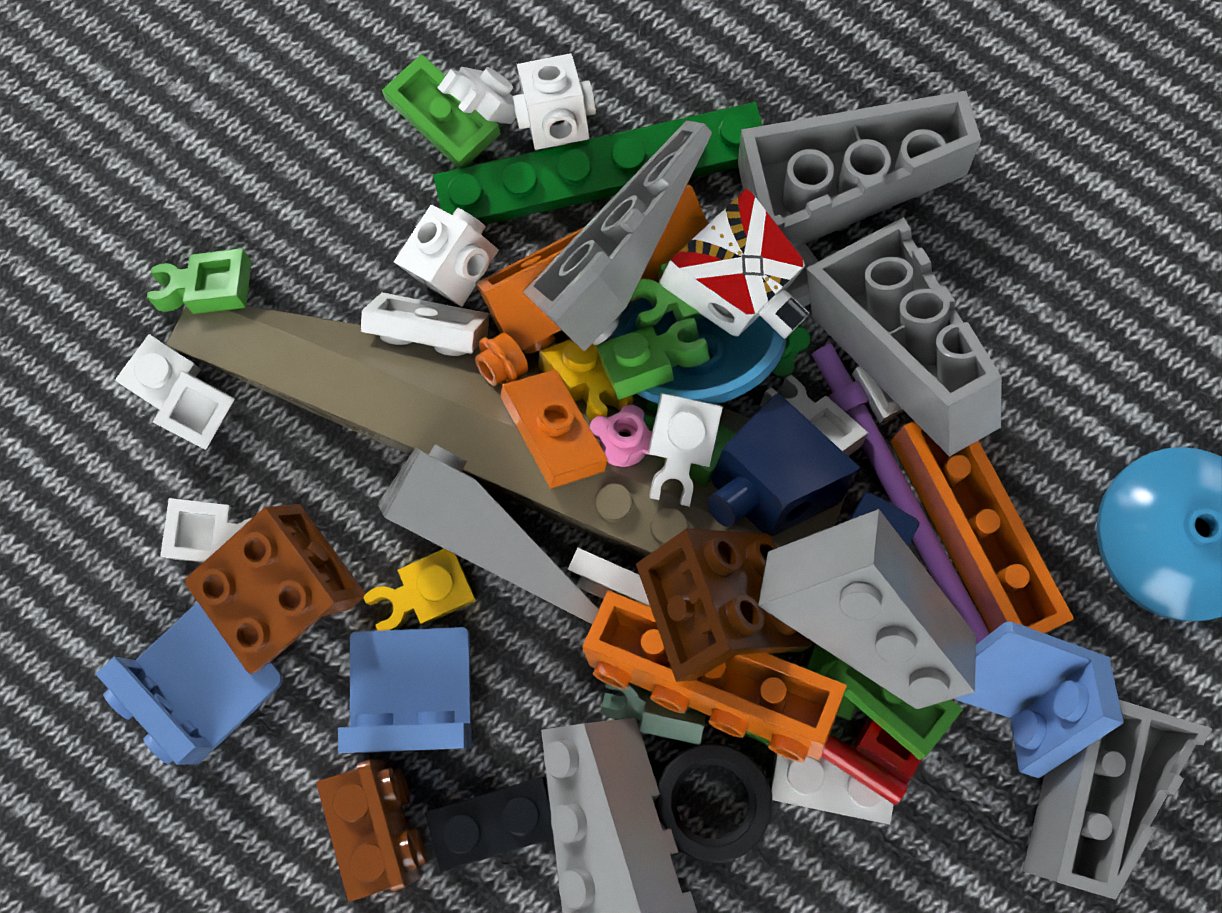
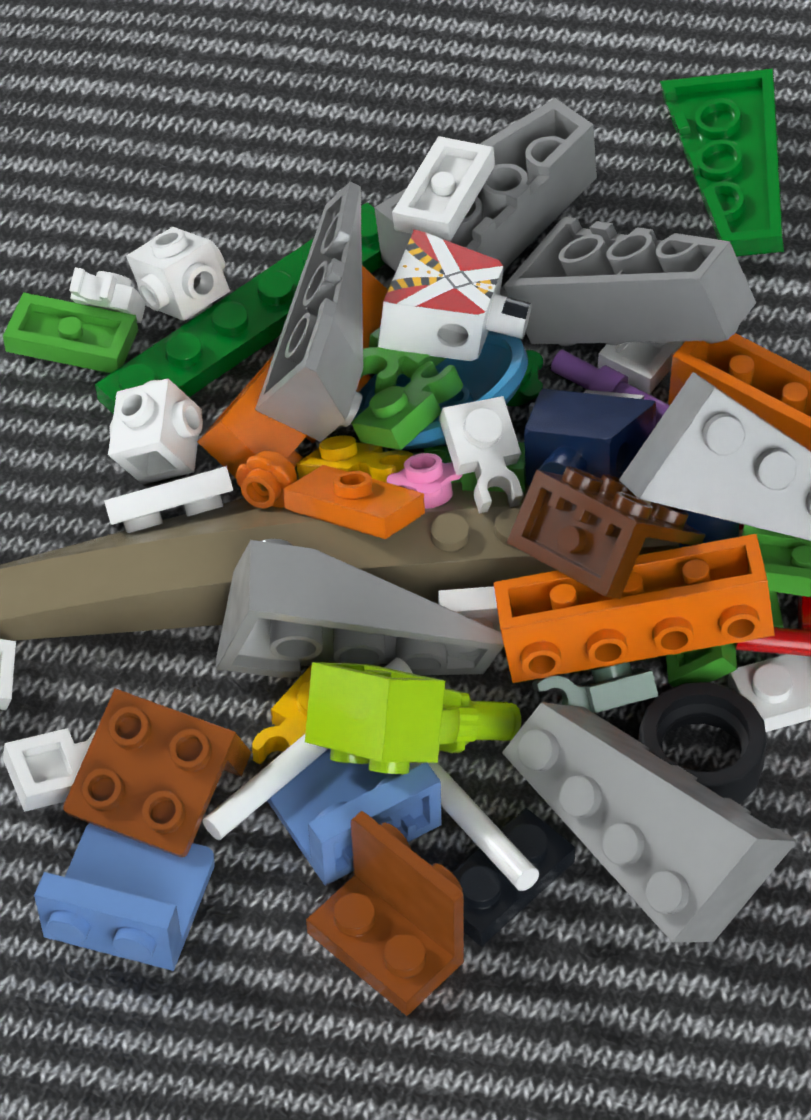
camera: 30 degrees left, 25 degrees down
none -> white bar [203,658,413,840]
none -> lime brick [305,662,521,774]
none -> white plate [392,136,495,242]
none -> white bar [410,763,539,891]
none -> green wing [660,68,784,257]

